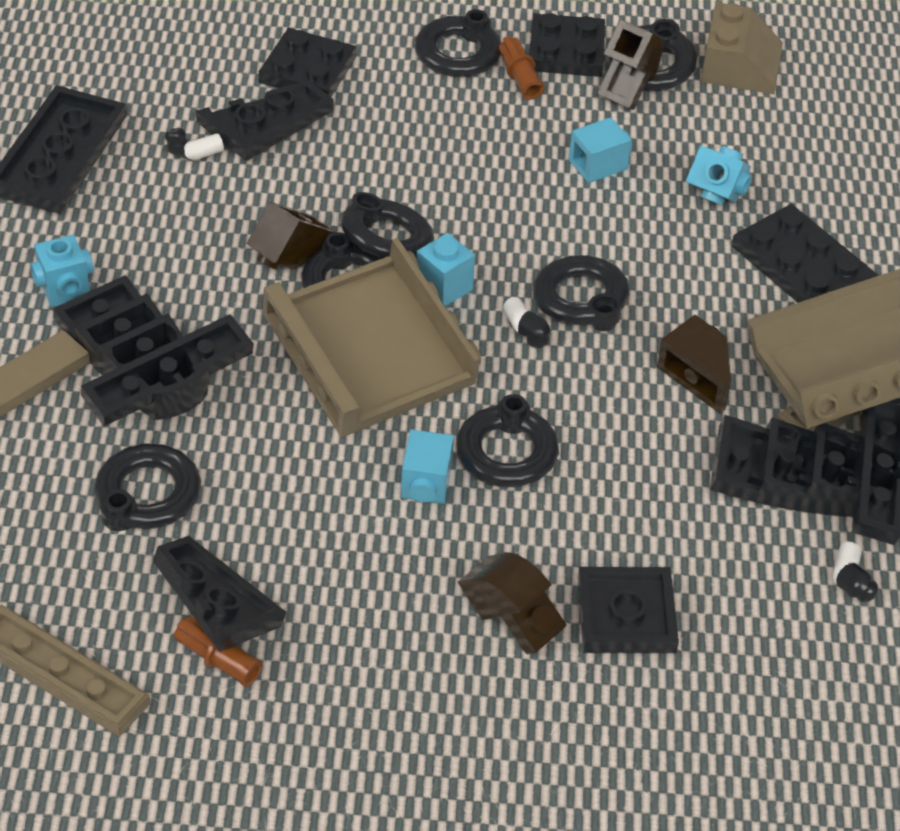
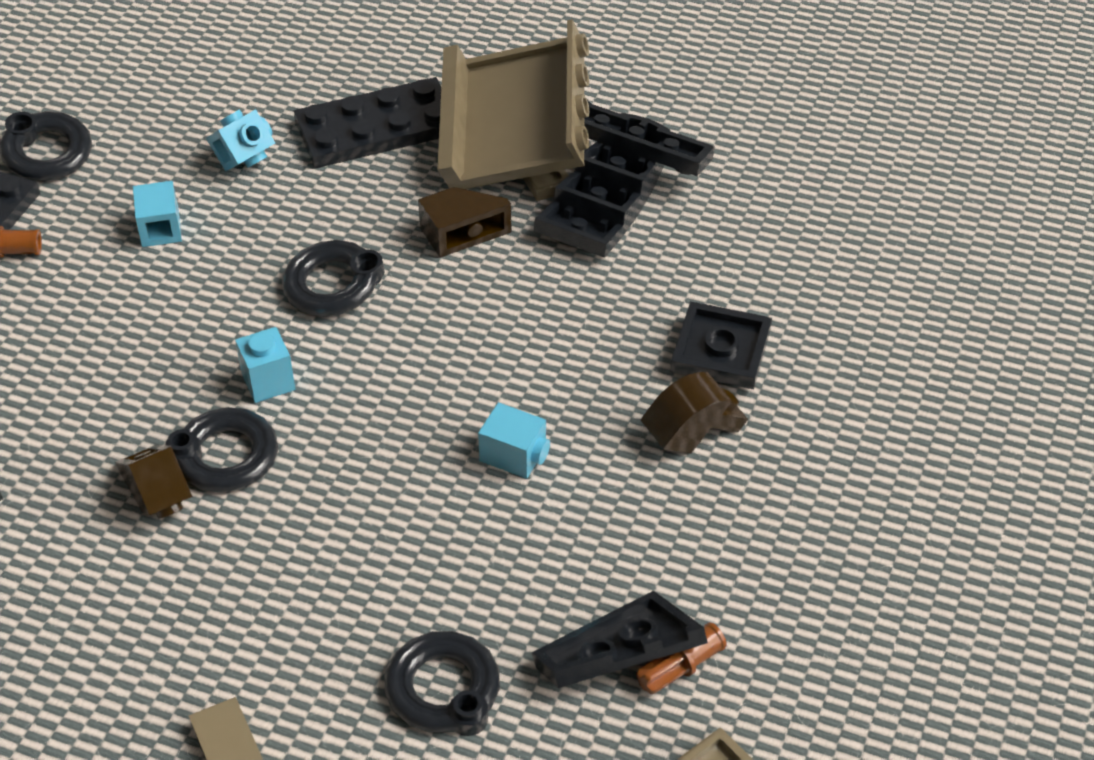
camera: 70 degrees left, 0 degrees up
medium azure brick [30,234,94,307] -> none
black slope [53,275,254,427] -> none
dark tan panel [262,237,481,438] -> none
black piece [341,192,434,259] -> none
black piece [456,394,559,487] -> none
black arm [503,297,551,348] -> none
brick [597,19,663,110] -> none
dark tan slope [701,2,783,94] -> none
black arm [833,542,878,603] -> none

